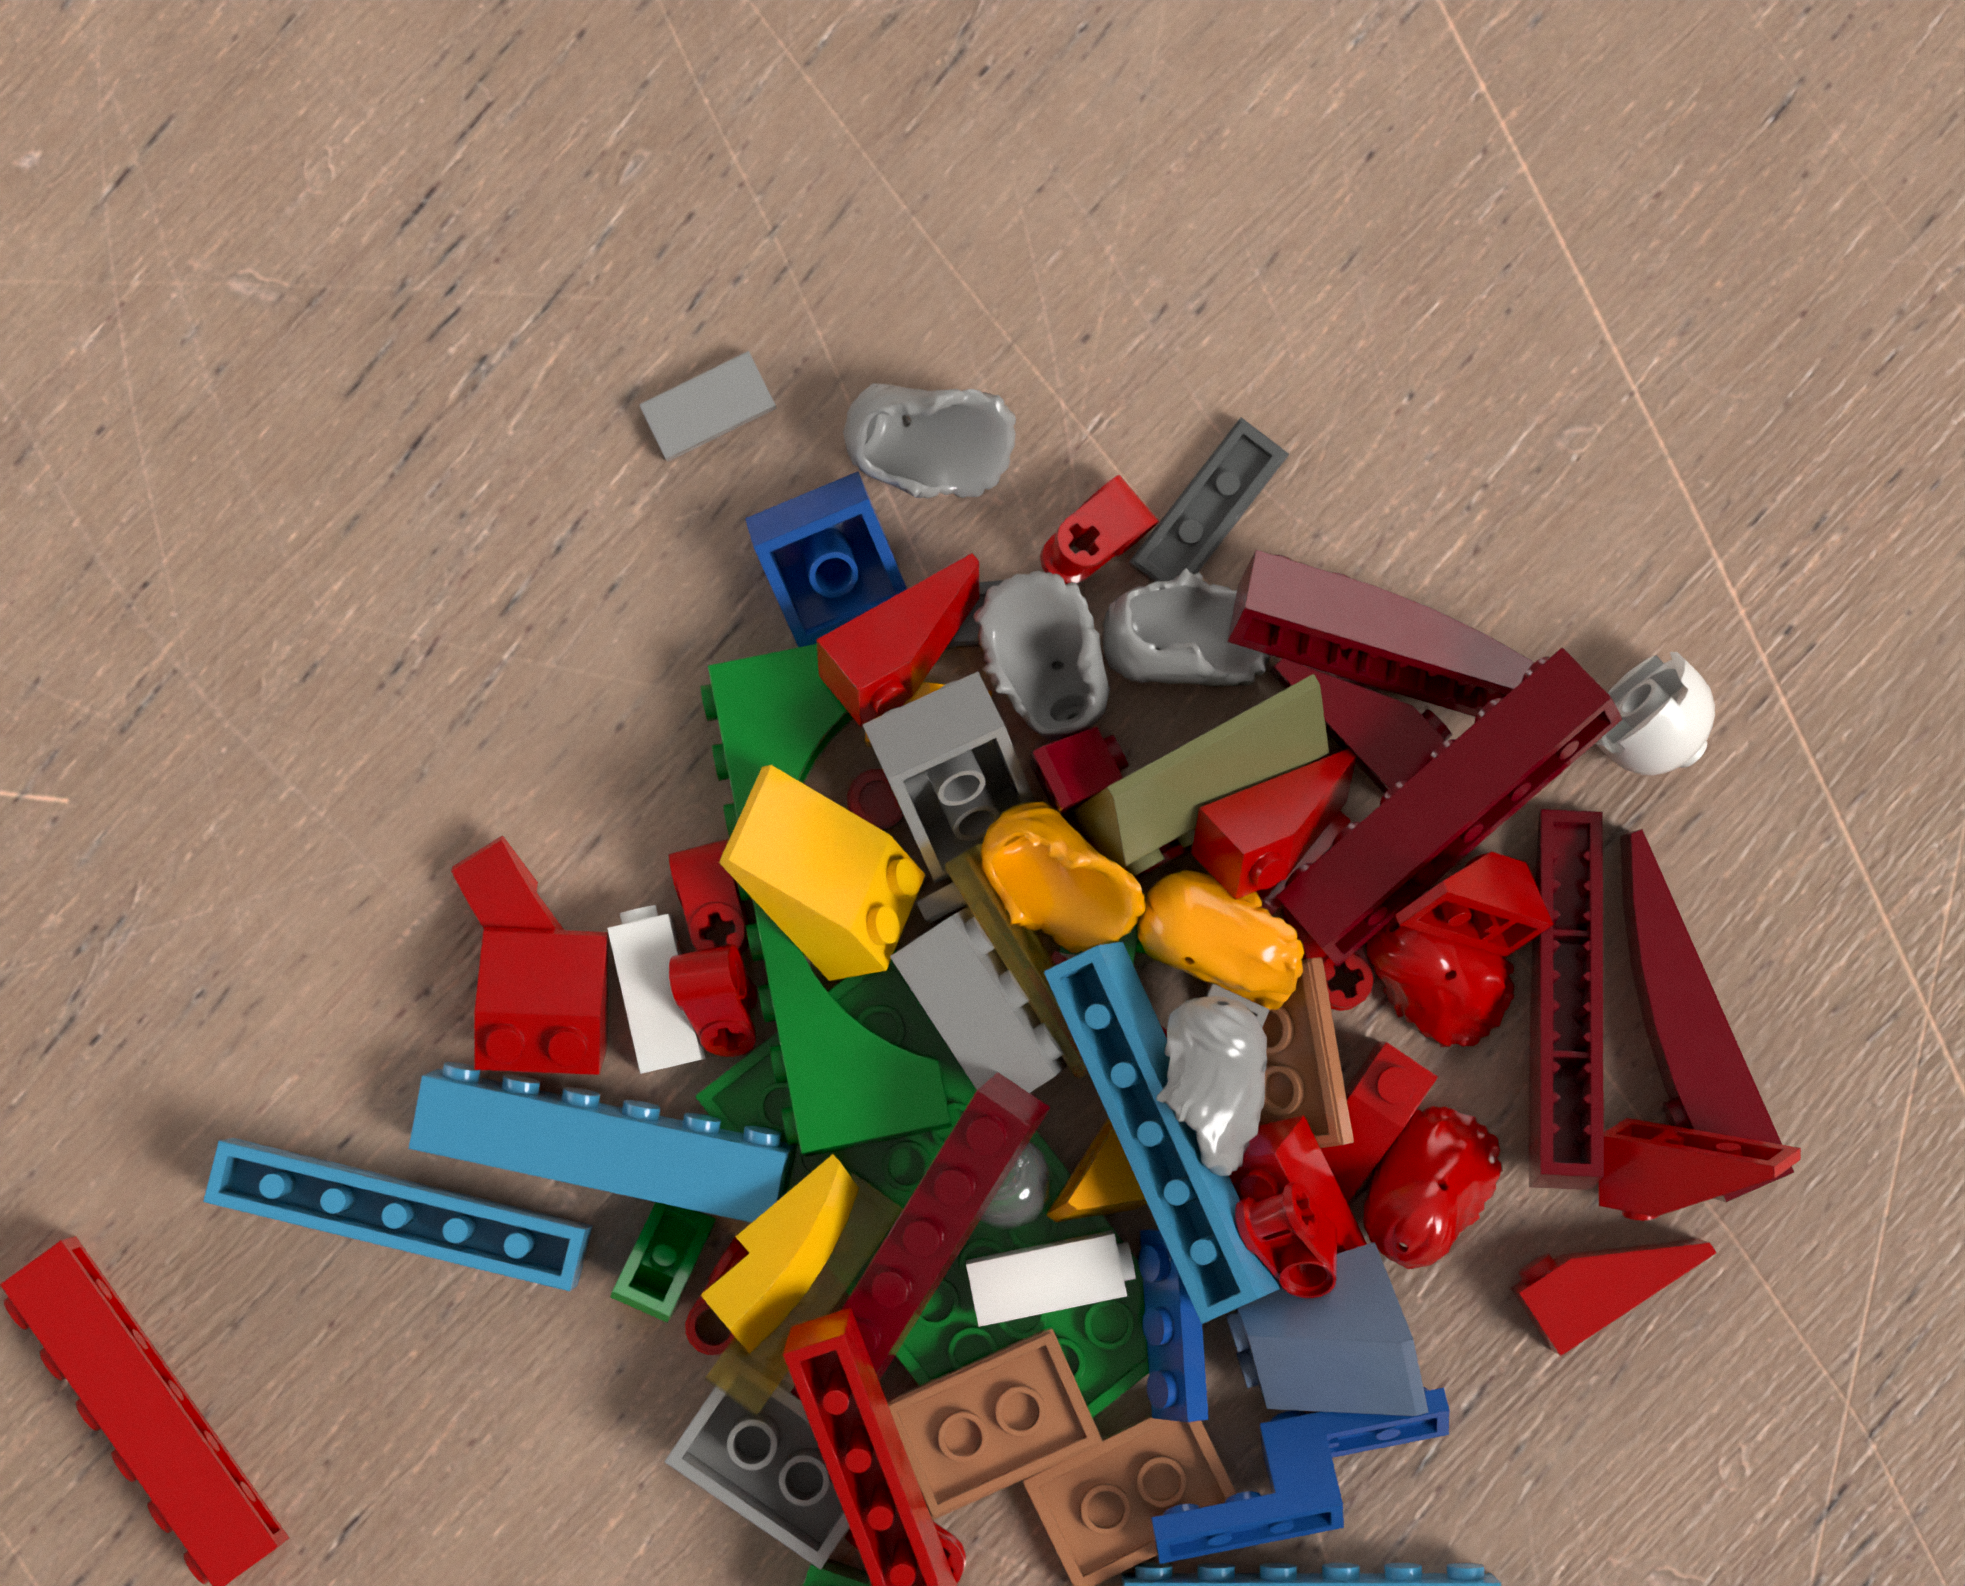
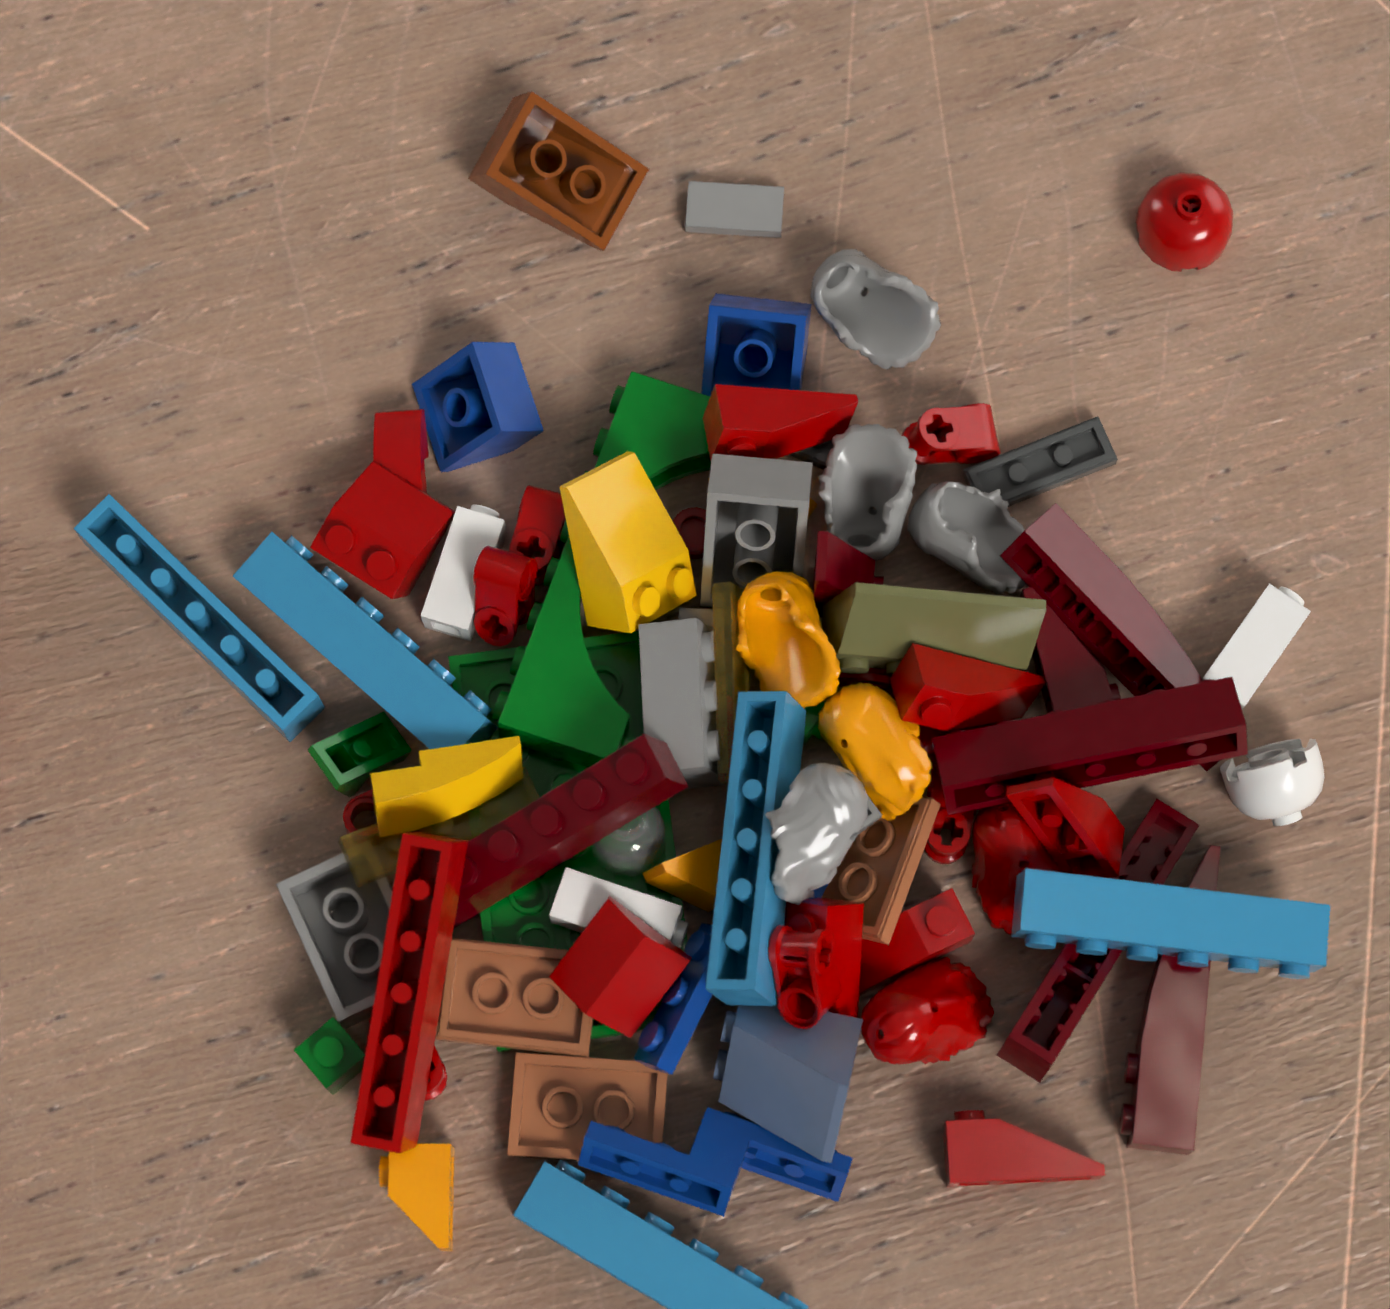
camera: 35 degrees right, 10 degrees down
red slope [1599,1118,1801,1221] -> none
none -> blue slope [412,342,544,472]
none -> dark orange slope [468,91,649,251]
none -> red slope [549,896,692,1038]
none -> dark azure brick [1011,868,1330,979]
none -> red cylinder [1136,172,1233,272]
none -> white brick [1202,583,1311,710]

